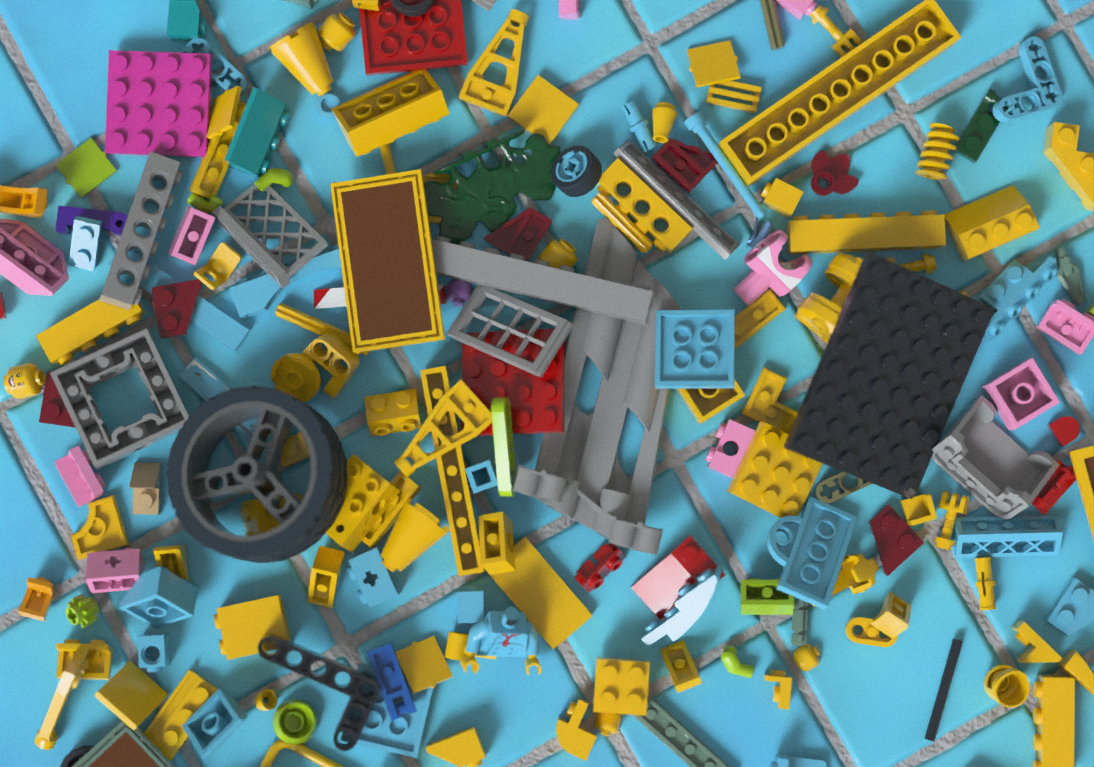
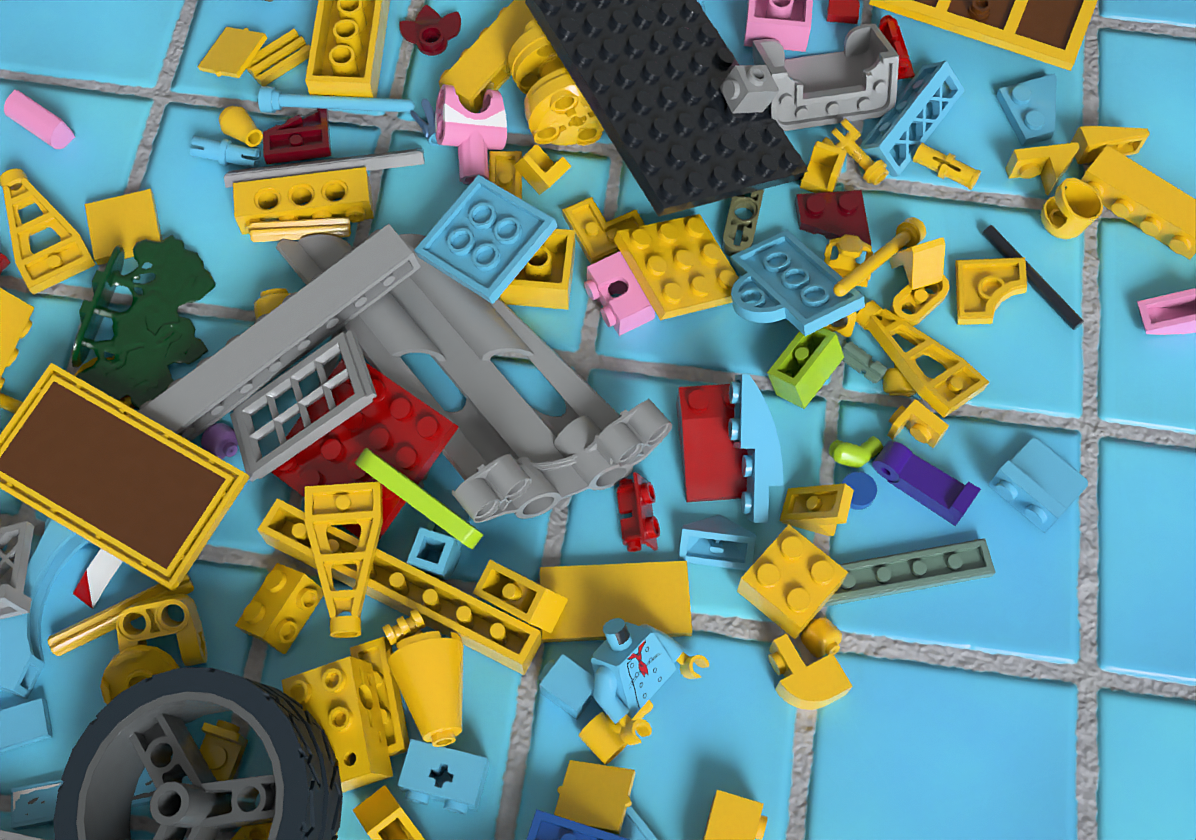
camera: 50 degrees left, 20 degrees down
dark red wing [484,207,552,262] -> none
black wheel [551,146,602,197] -> none
yellow brick [761,178,803,218] -> none
none -> yellow hinge [382,608,426,650]
none -> yellow panel [513,145,572,195]
none -> medium azure slope [678,515,756,570]
none -> light grey brick [719,65,779,113]
none -> yellow piece [833,217,926,297]
none -> blue tile [841,472,877,510]
none -> yellow plate [856,300,989,418]
none -> dark purple leg [872,441,981,526]
none -> yellow tile [955,257,1027,325]

